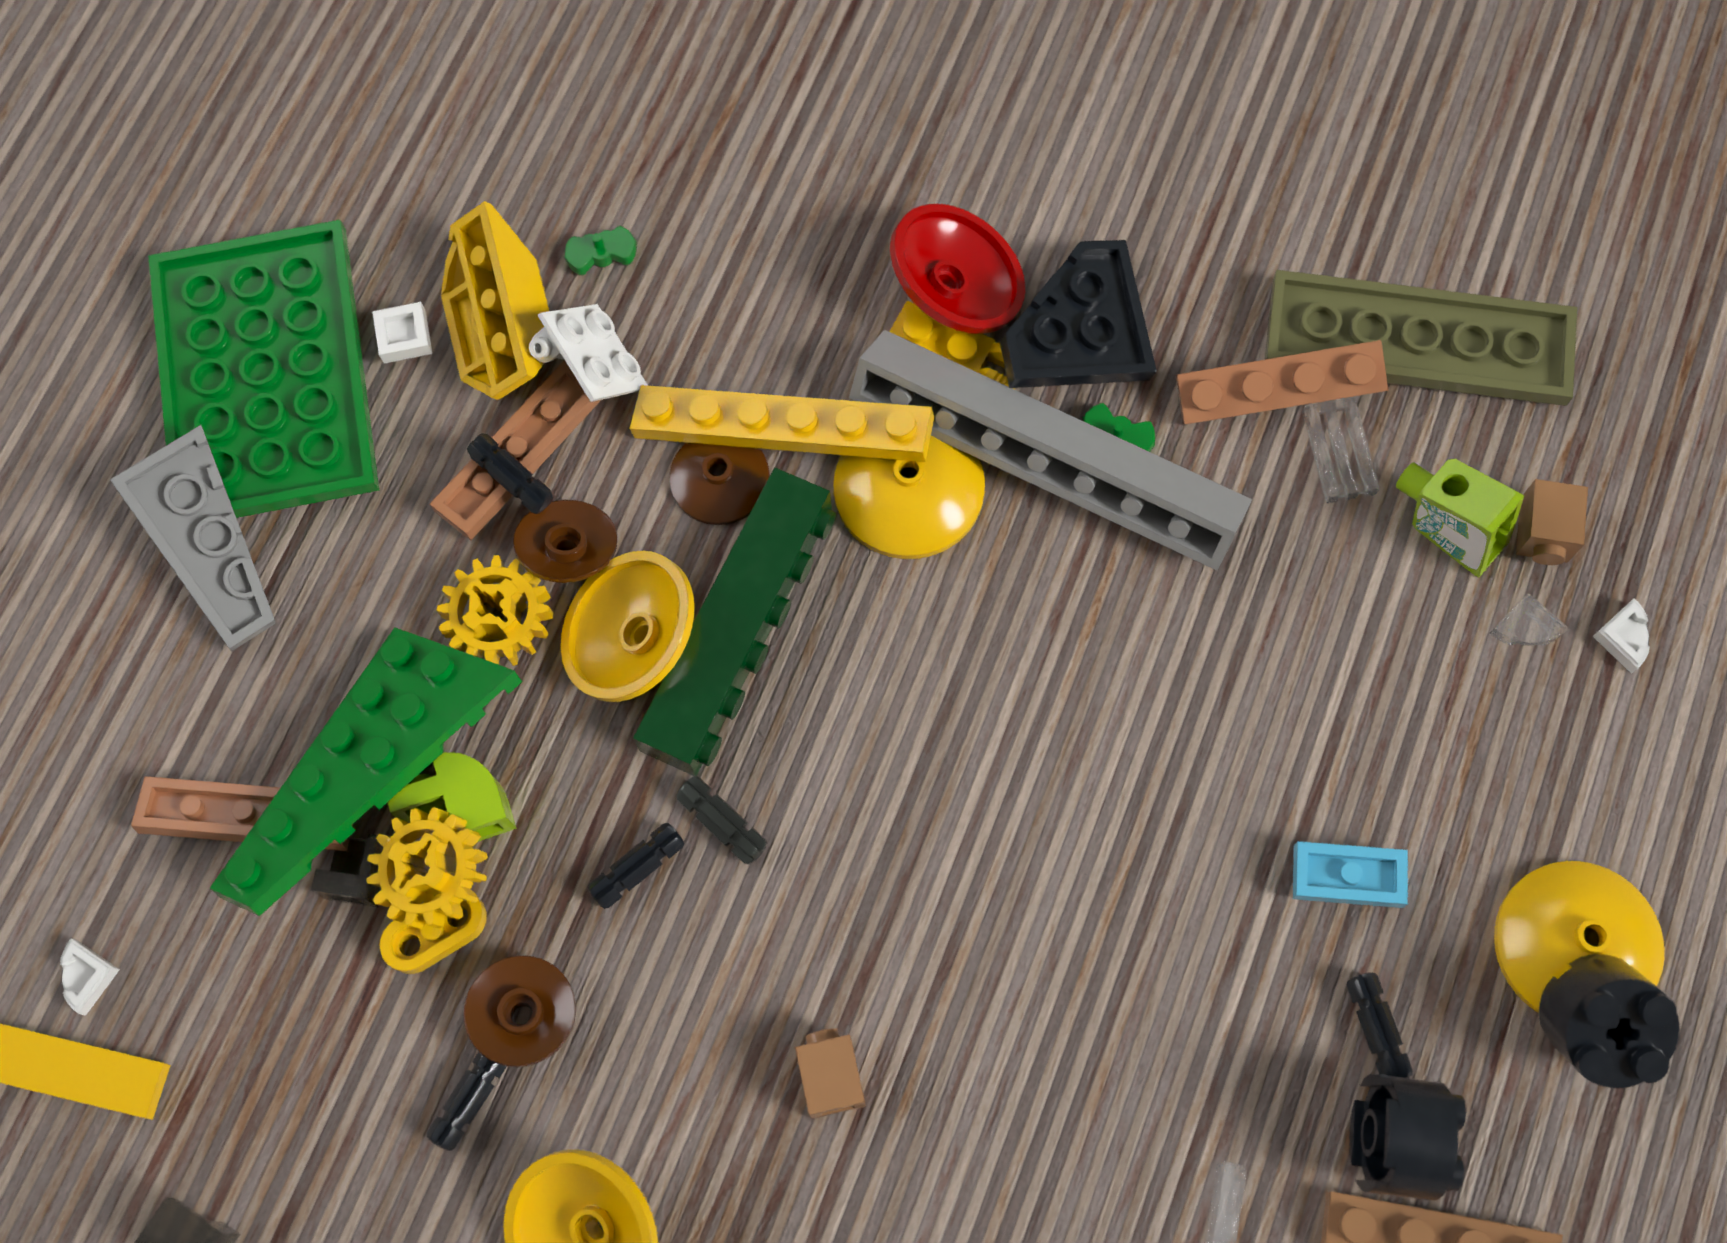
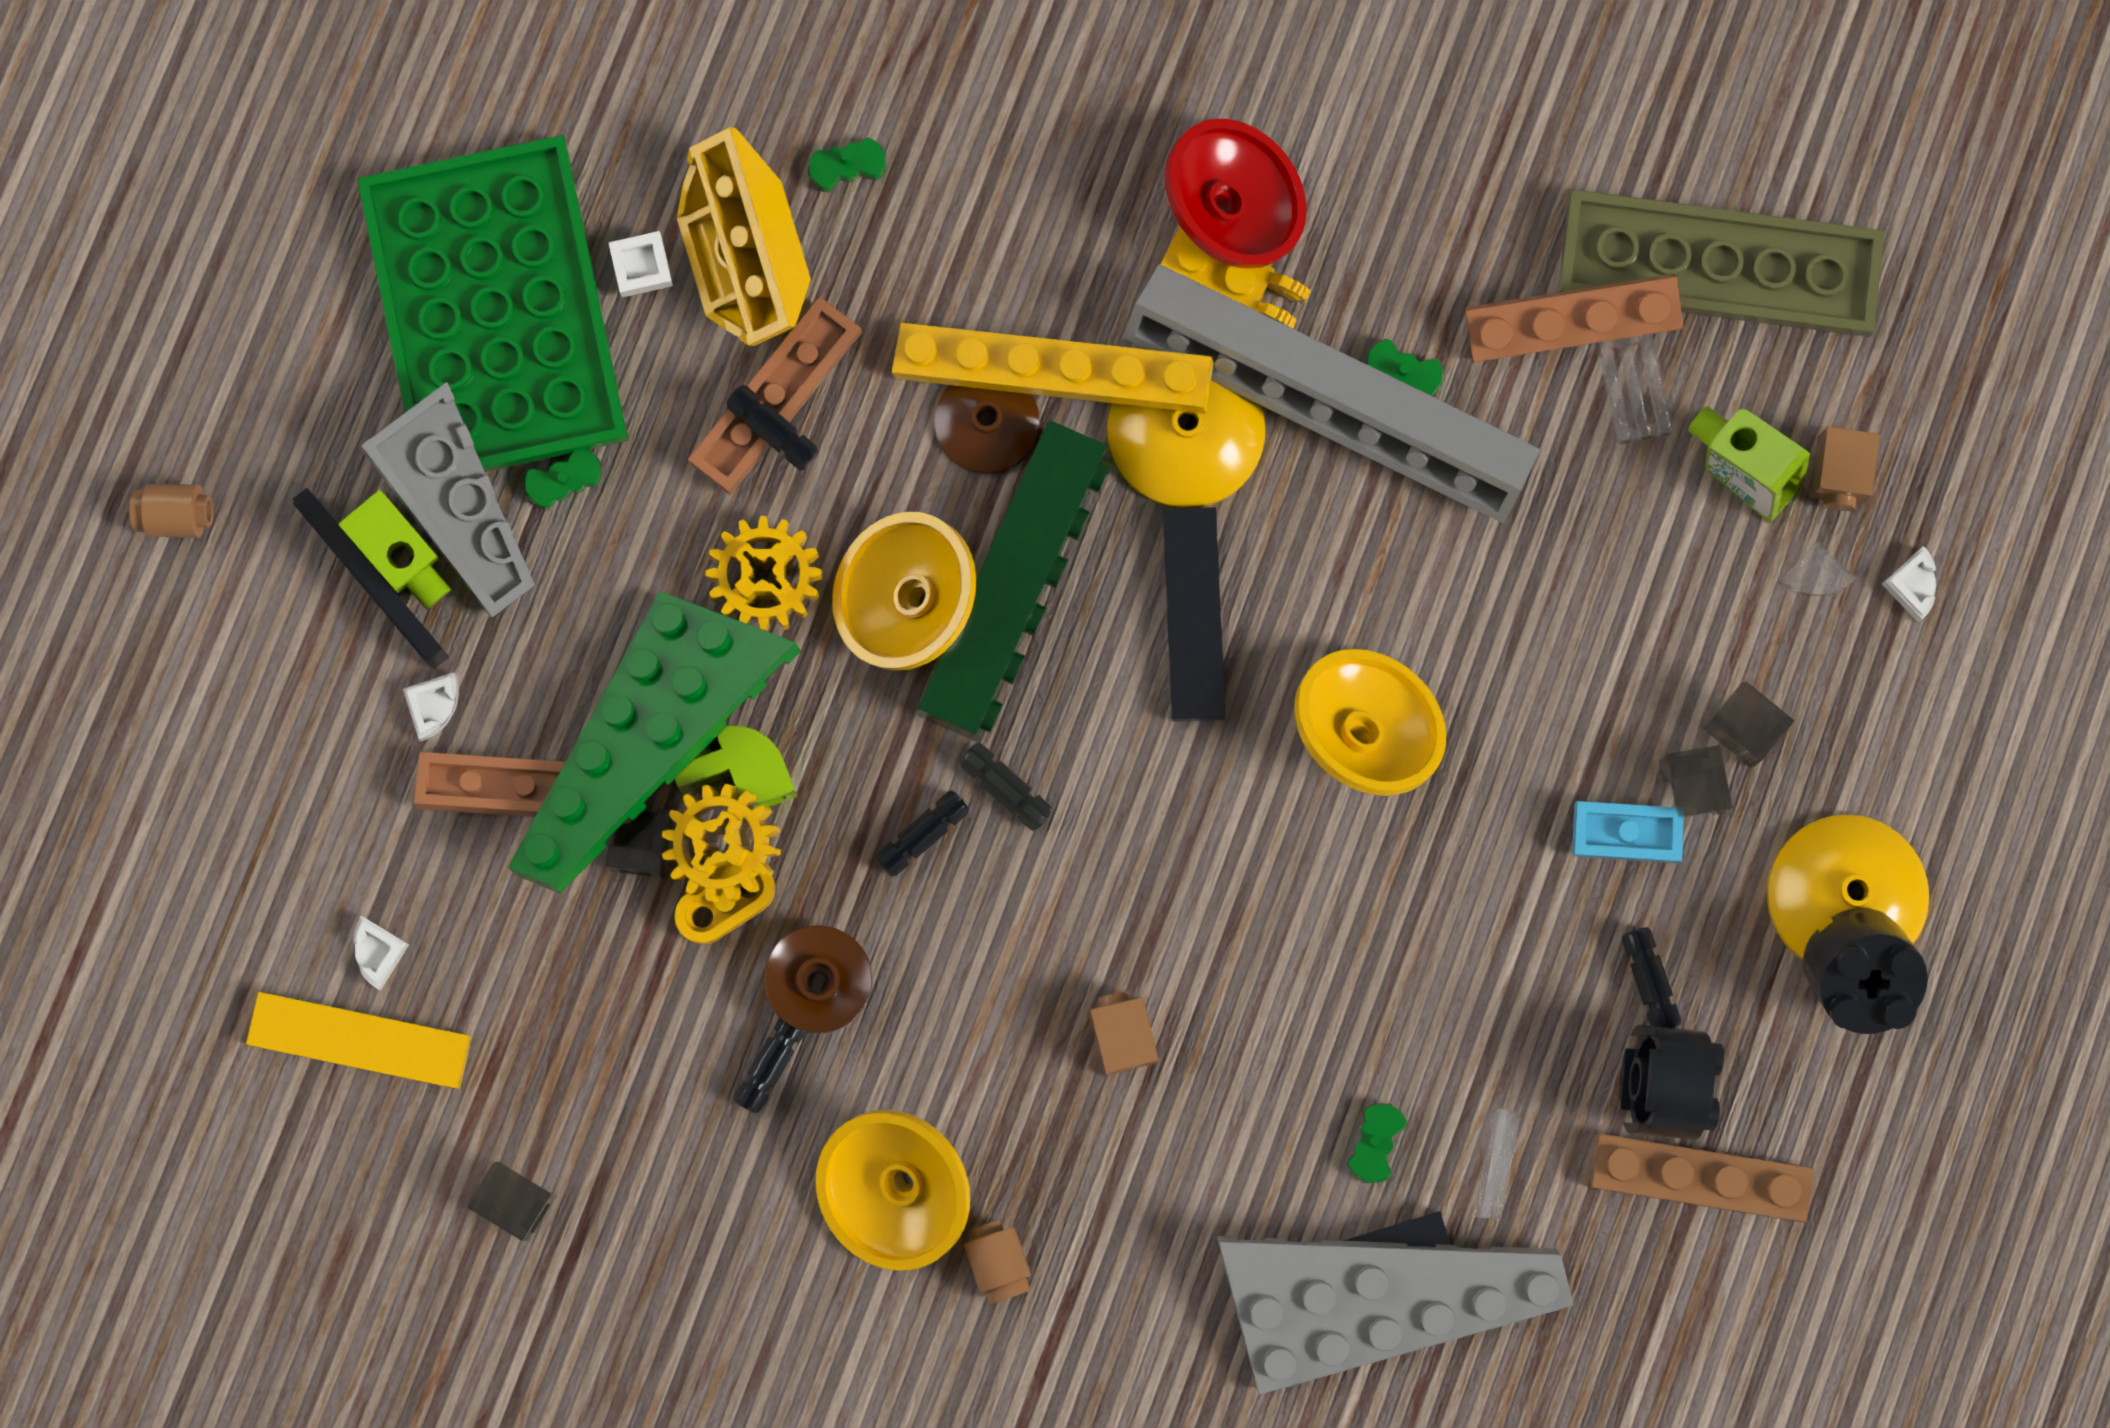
camera: 10 degrees left, 10 degrees up
reddish brown dish [513,500,617,583] -> none
white hinge [529,304,648,402] -> none
black plate [1000,240,1157,388] -> none
none -> black tile [293,487,449,669]
none -> lime torso [339,489,451,610]
none -> white tile [403,672,459,742]
none -> green piece [524,449,602,510]
none -> black tile [1162,507,1225,722]
none -> yellow dish [1294,649,1447,796]
none -> green piece [1347,1103,1407,1183]
none -> clear smoke panel [1659,745,1733,818]
none -> clear smoke panel [1703,682,1795,768]

